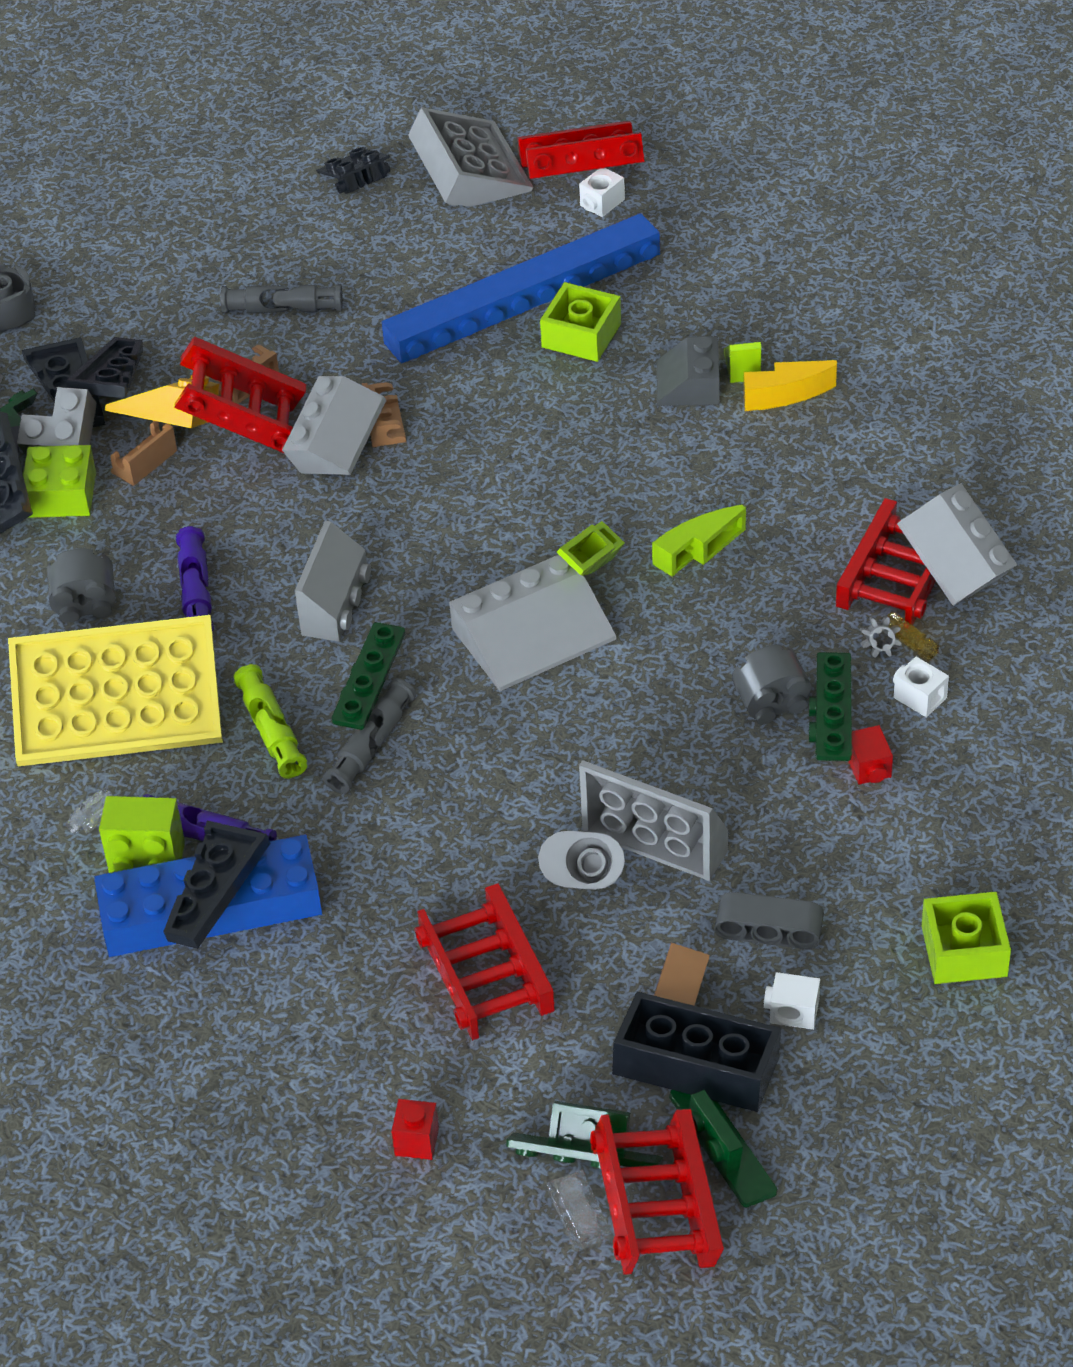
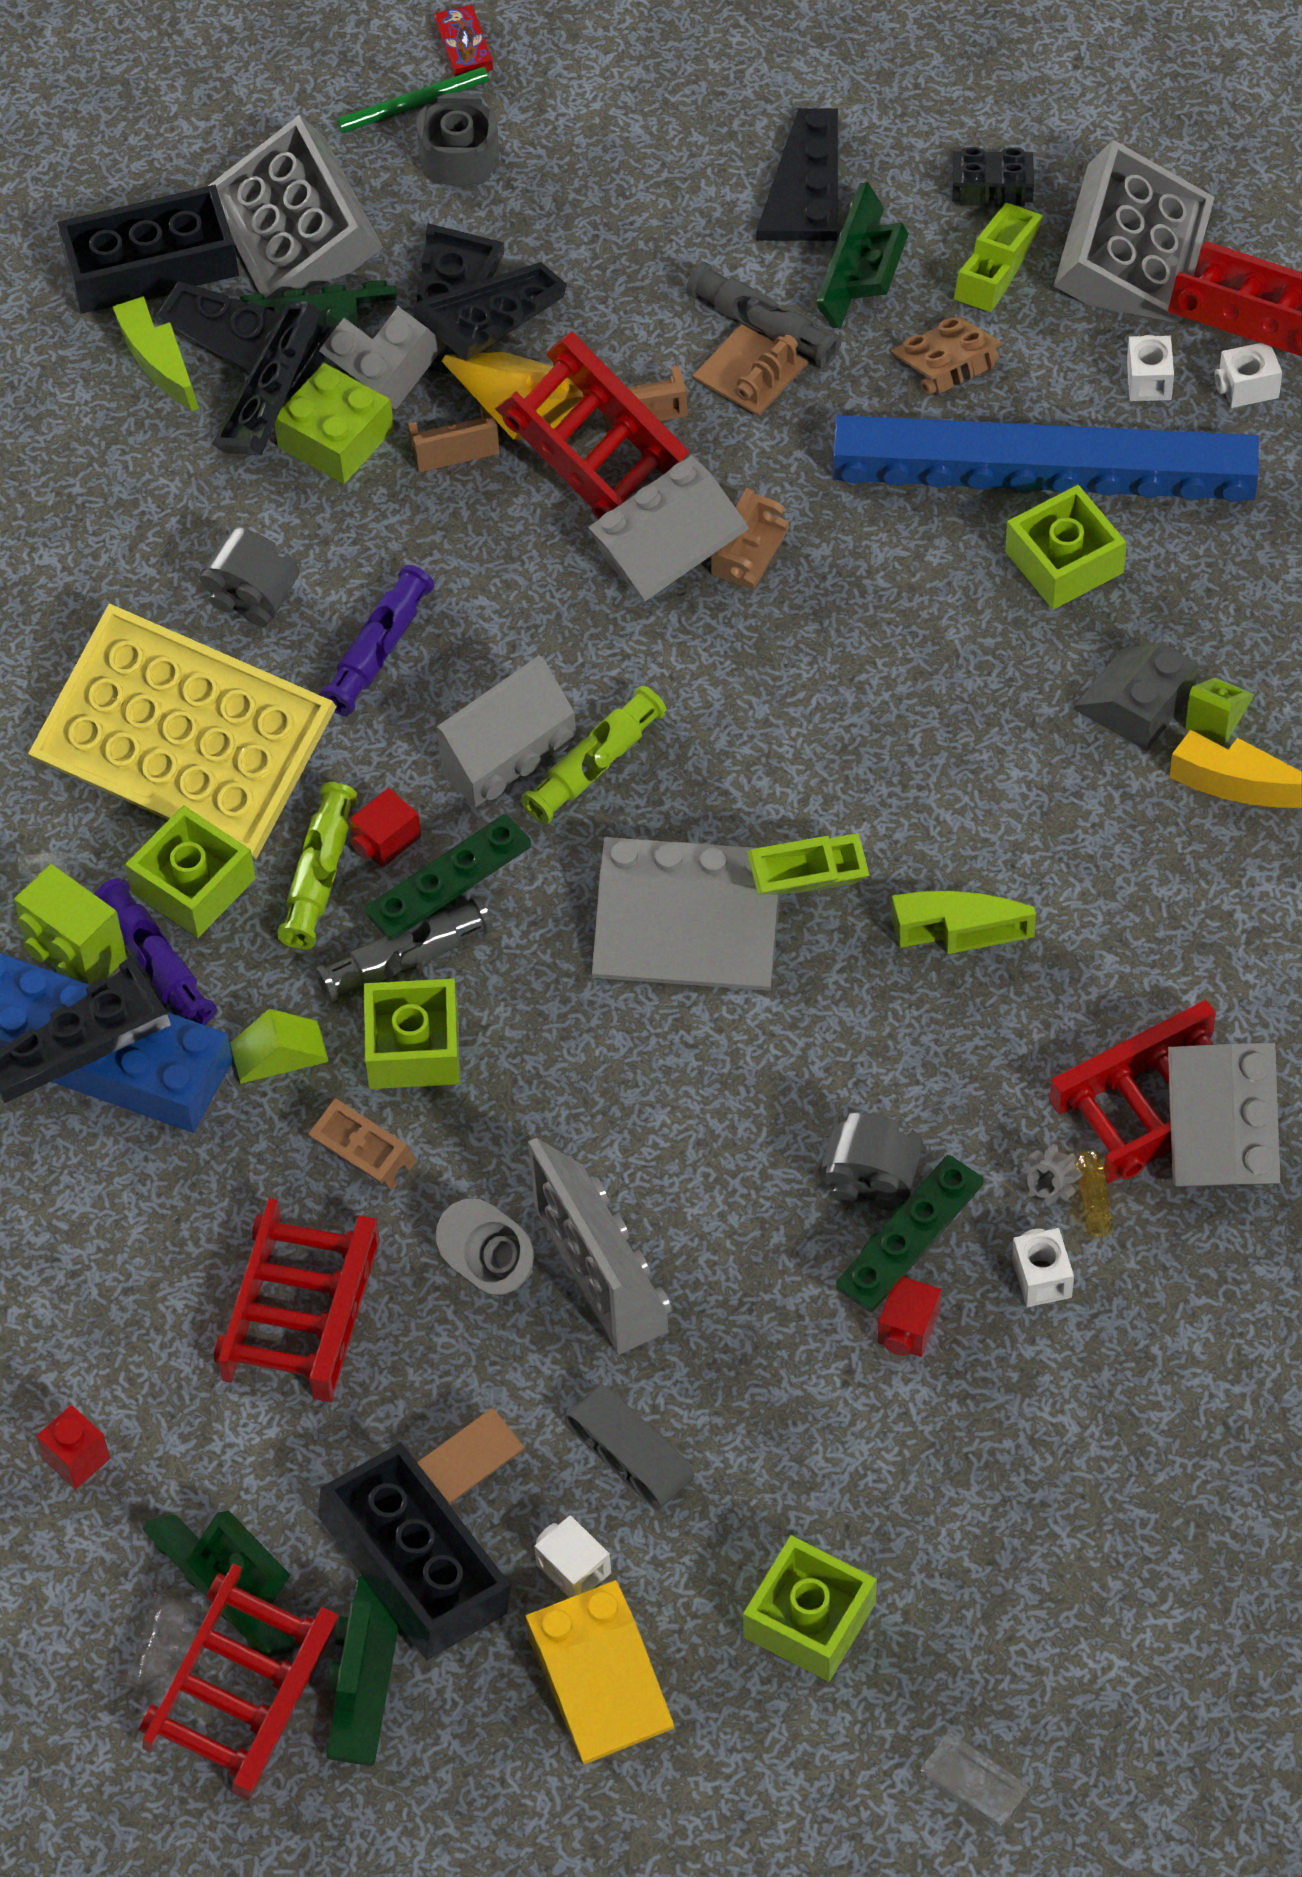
camera: 35 degrees right, 10 degrees up
none -> lime brick [125,805,256,938]
none -> lime slope [230,1009,328,1084]
none -> medium nougat hinge [308,1098,417,1189]
none -> red brick [350,788,421,868]
none -> lime brick [364,978,460,1089]
none -> lime piece [521,686,667,825]
none -> yellow slope [525,1580,675,1765]
none -> medium nougat hinge [692,324,808,416]
none -> black wing [756,108,838,241]
none -> dark green bracket [816,182,909,329]
none -> medium nougat hinge [890,316,1002,396]
none -> lime slope [953,203,1043,312]
none -> white brick [1127,335,1174,401]

